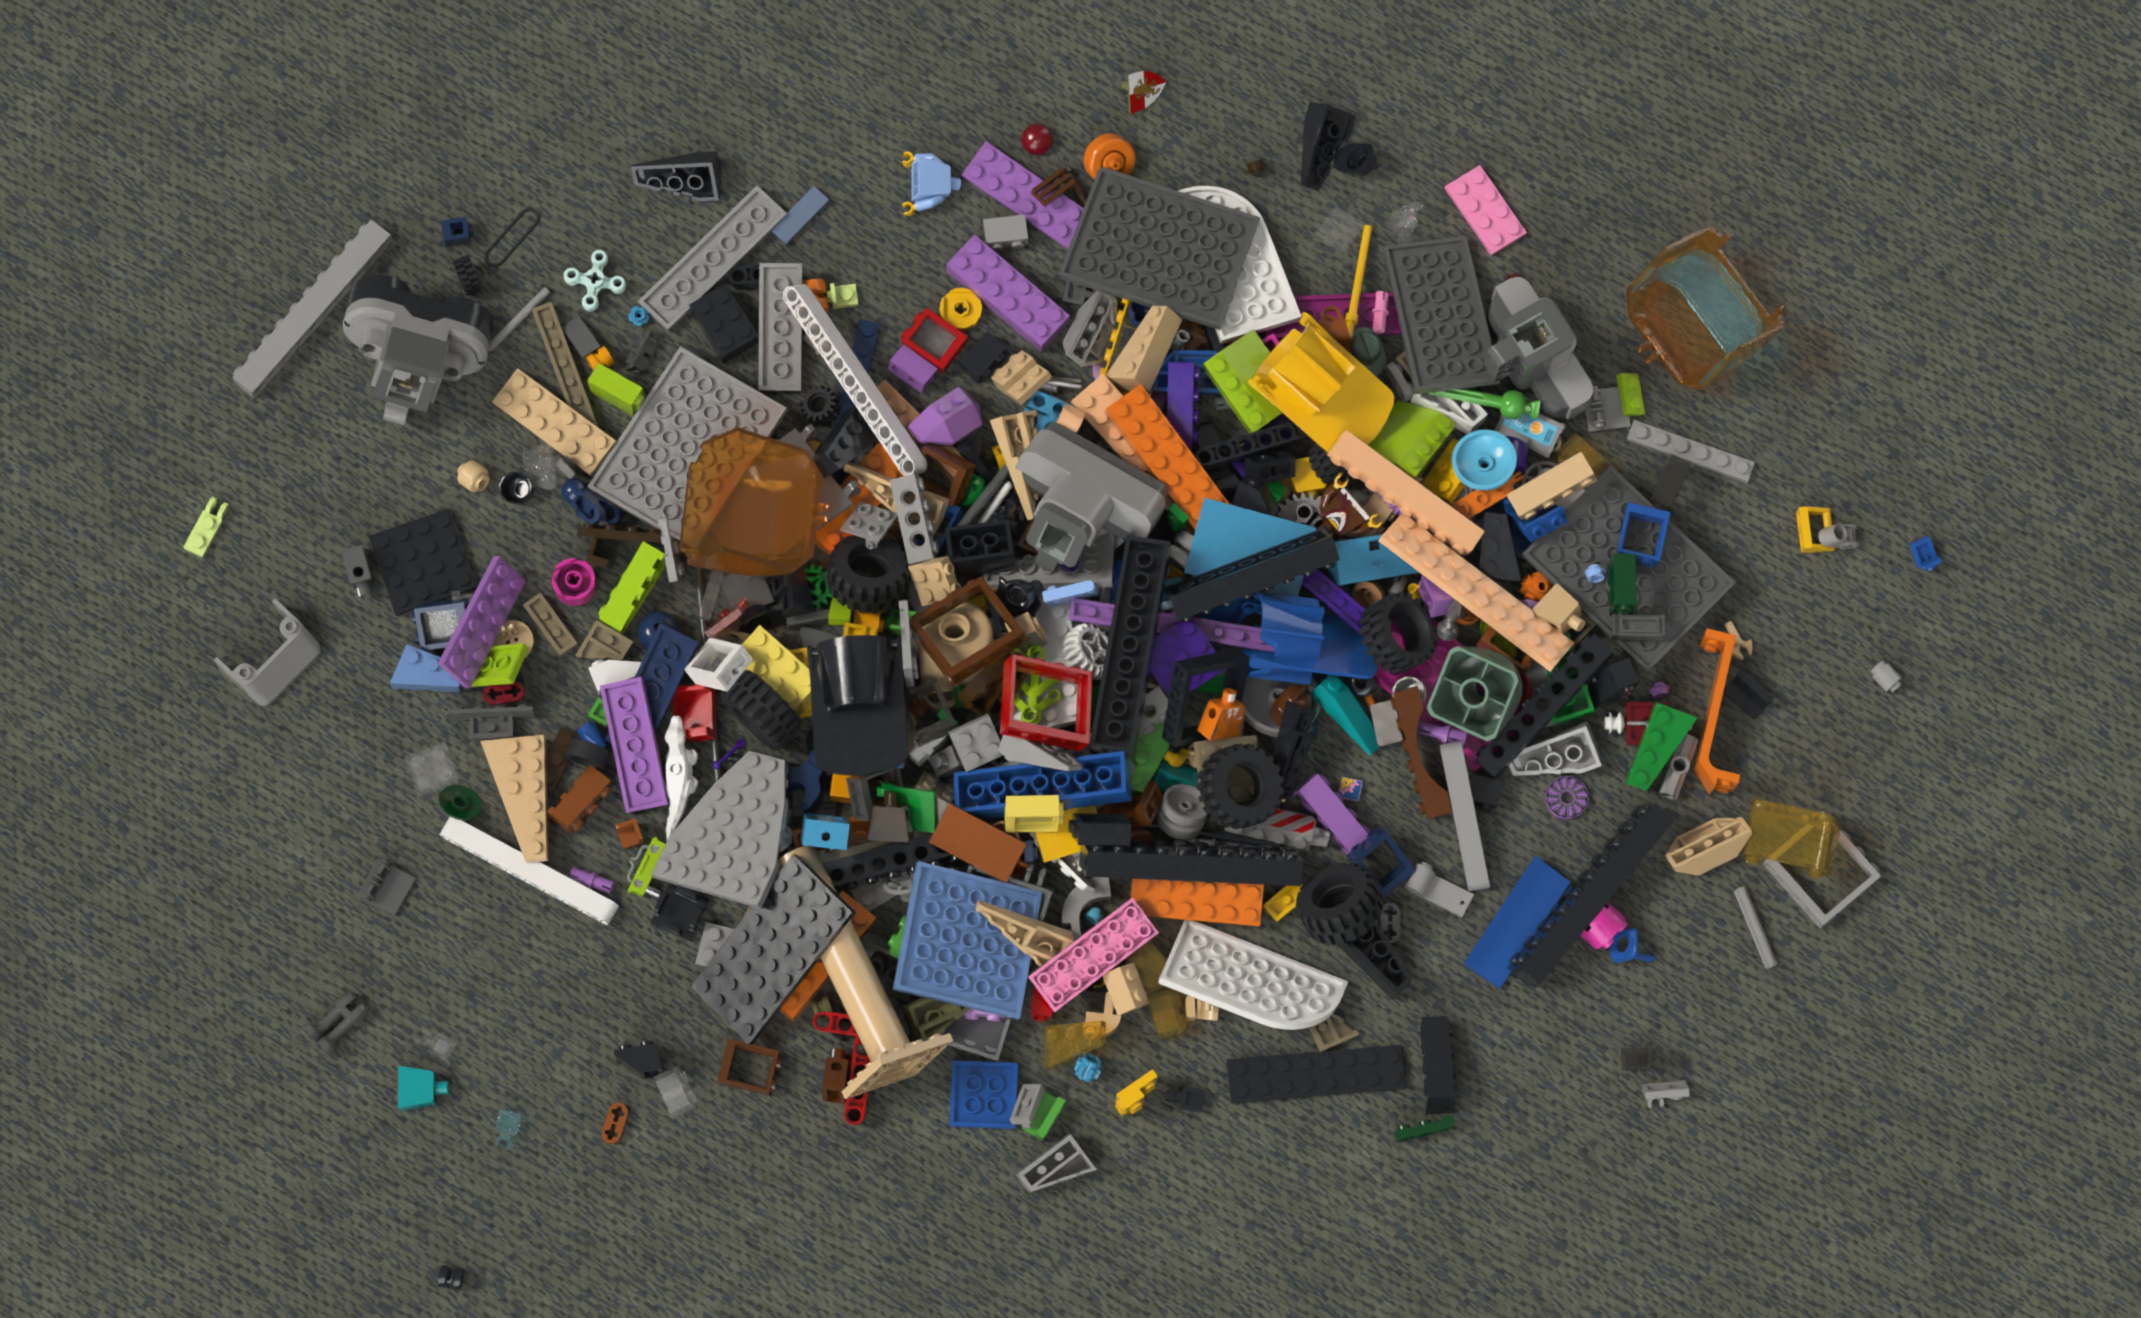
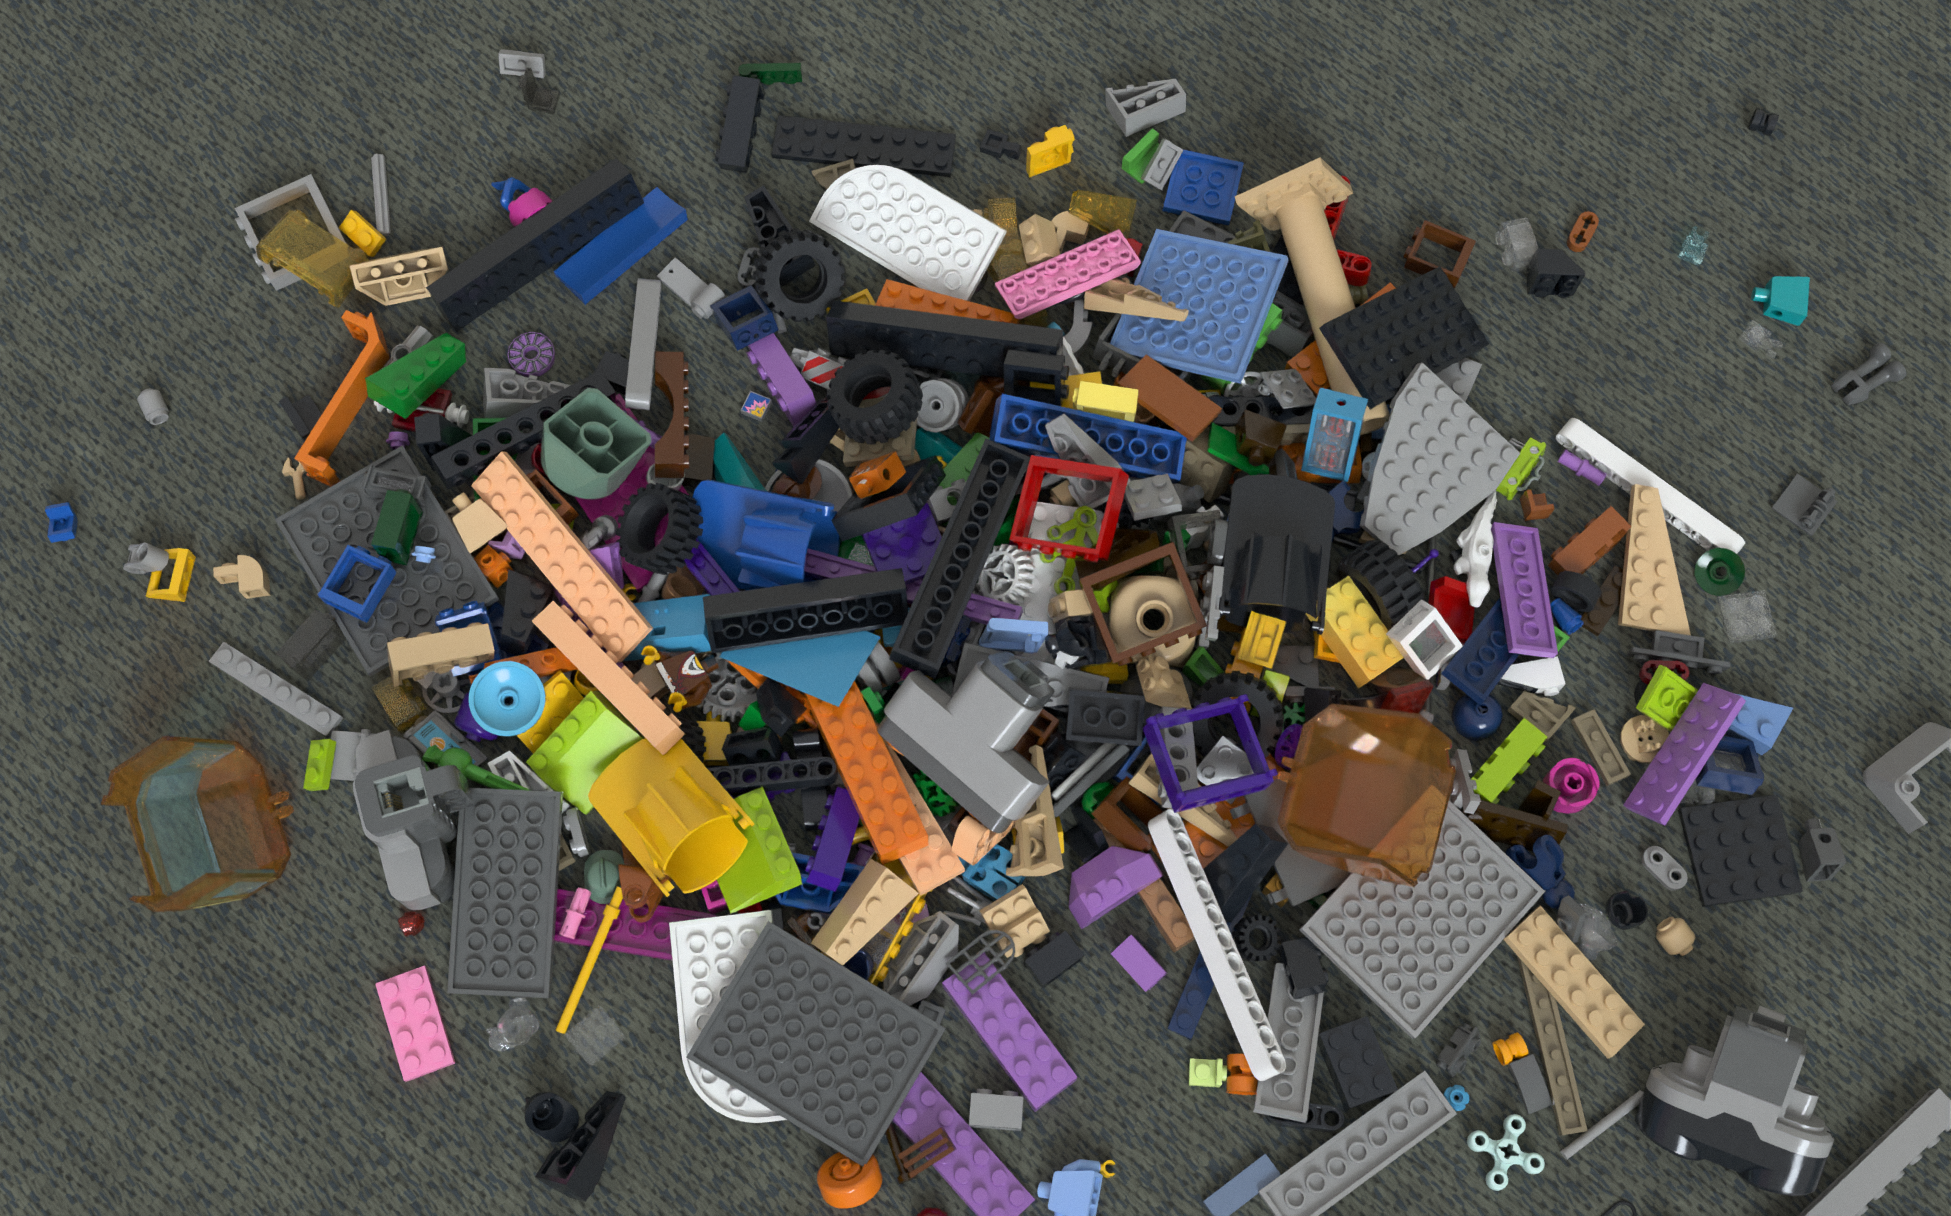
camera: 165 degrees left, 5 degrees down
black tyre [452,255,482,297] -> none
lime brick [587,363,645,417] -> none
black panel [650,884,708,941] -> none
reddish brown torso [822,1048,849,1104] -> none
red window [901,308,968,375] -> none
yellow plate [940,288,982,331] -> none
dark azure gear [1074,1053,1103,1082] -> none
dark brown plate [1246,159,1266,176] -> none
none -> tan brick [213,555,270,599]
none -> yellow plate [339,210,386,257]
none -> dark grey window [946,930,1015,995]
none -> dark purple window [1143,694,1278,813]
none -> dark grey beam [1207,518,1228,566]
none -> light grey hinge [1258,369,1316,409]
none -> dark purple wheel [1275,724,1311,770]
none -> black brick [1279,937,1329,999]
none -> light grey plate [1641,846,1688,891]

